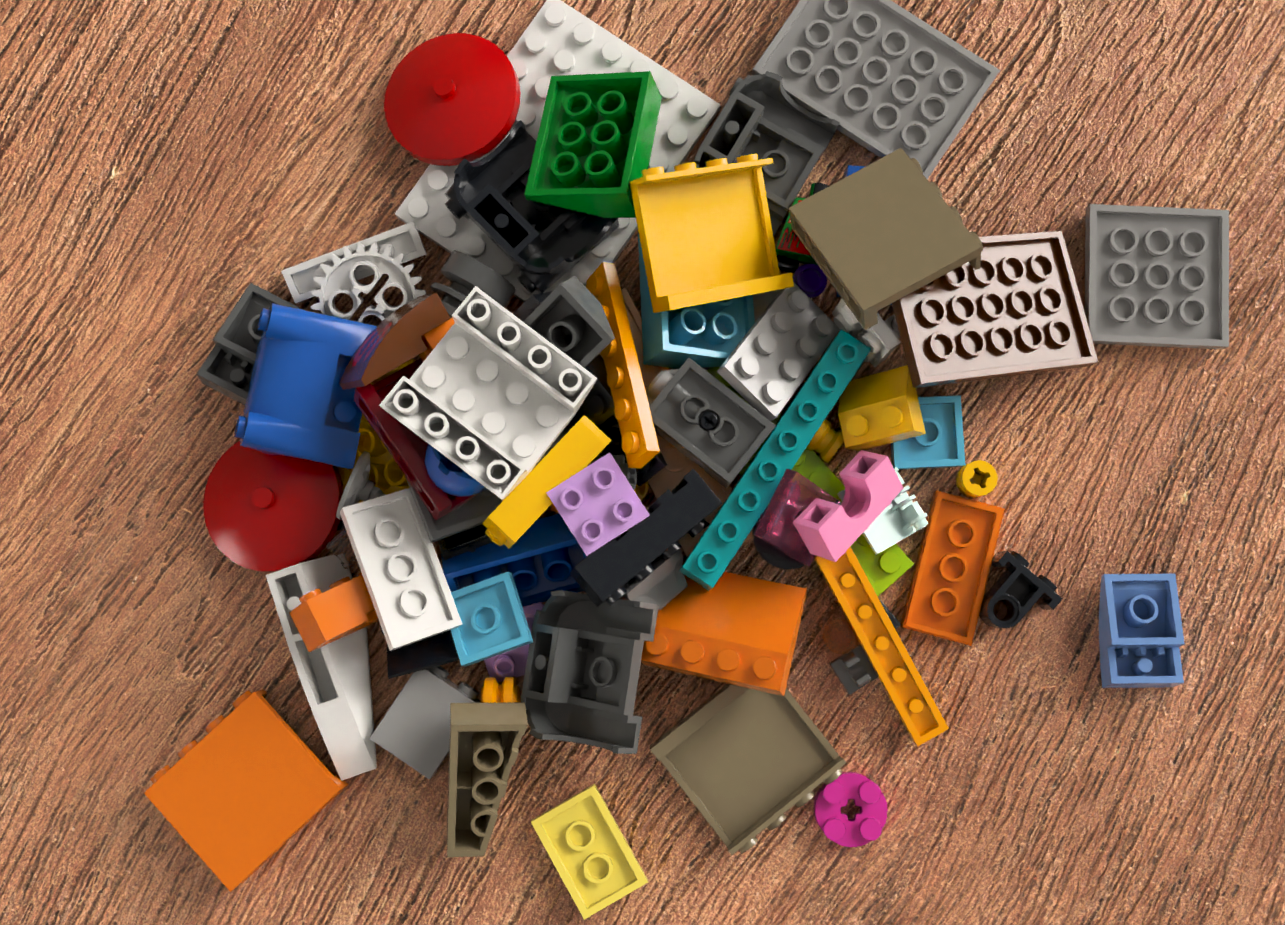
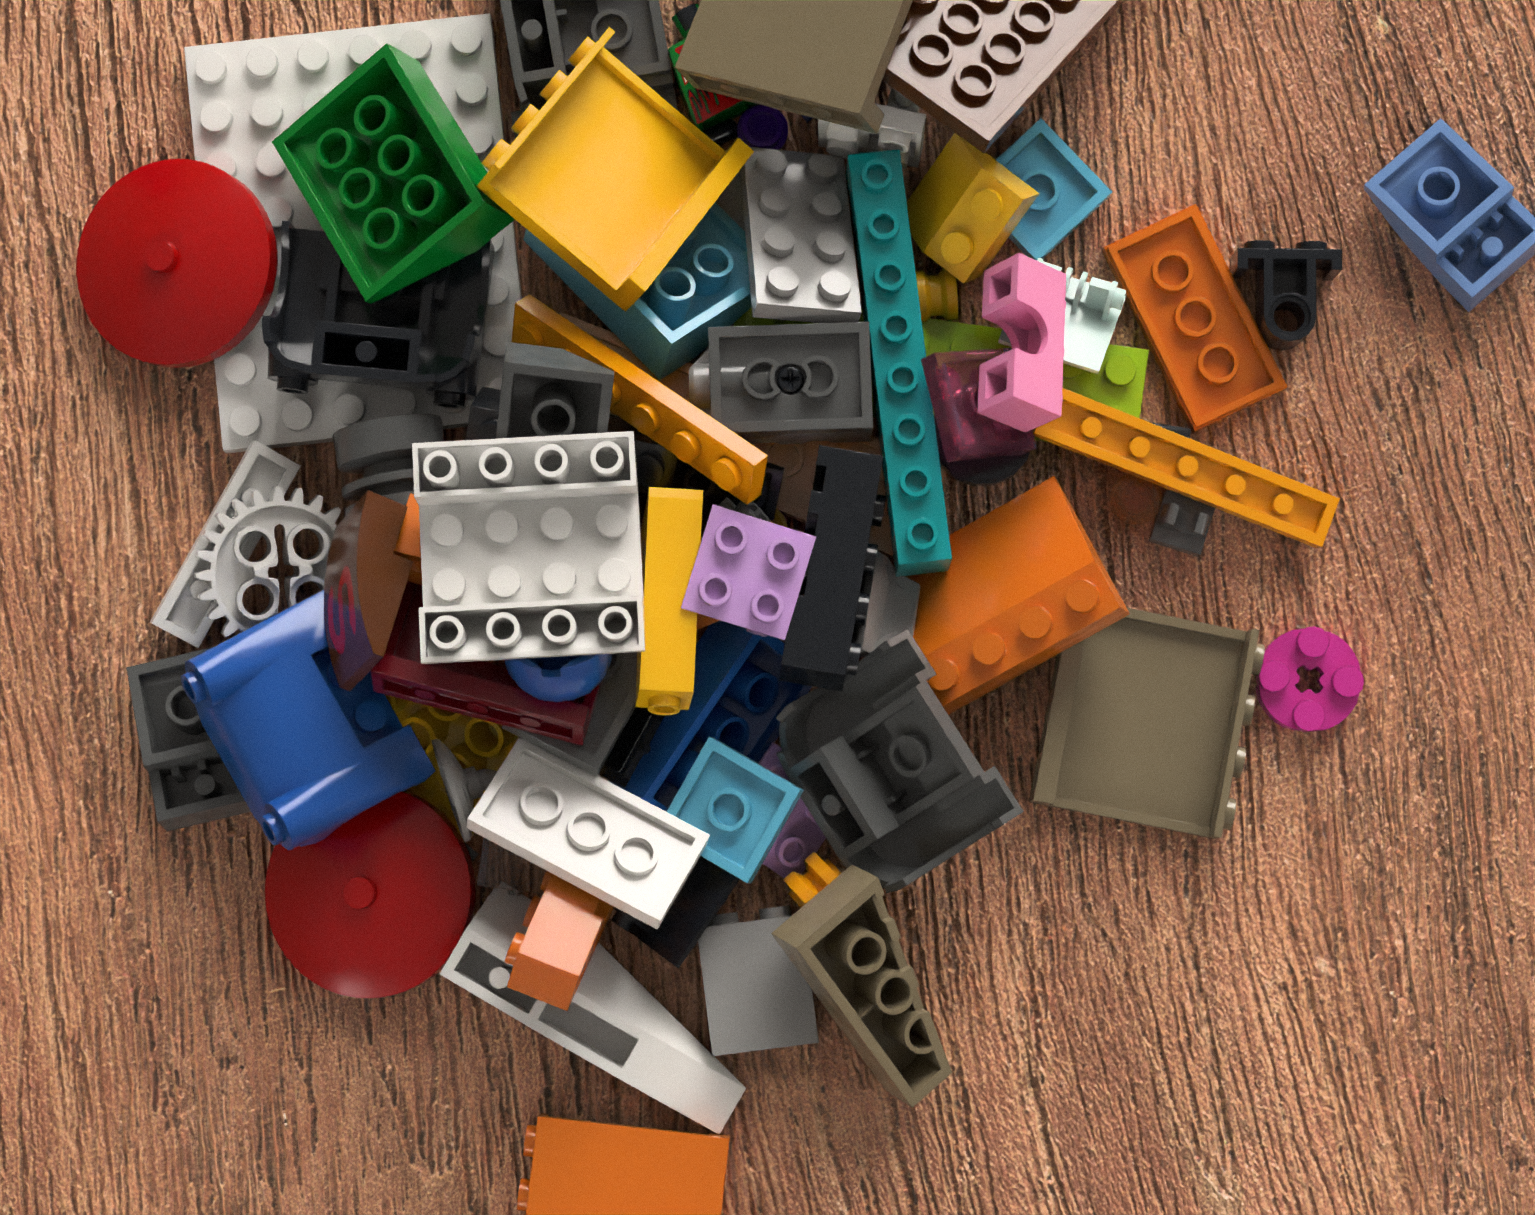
camera: 40 degrees left, 0 degrees up
light yellow plate [531,784,648,920] -> none
yellow wheel [956,460,998,498] -> none

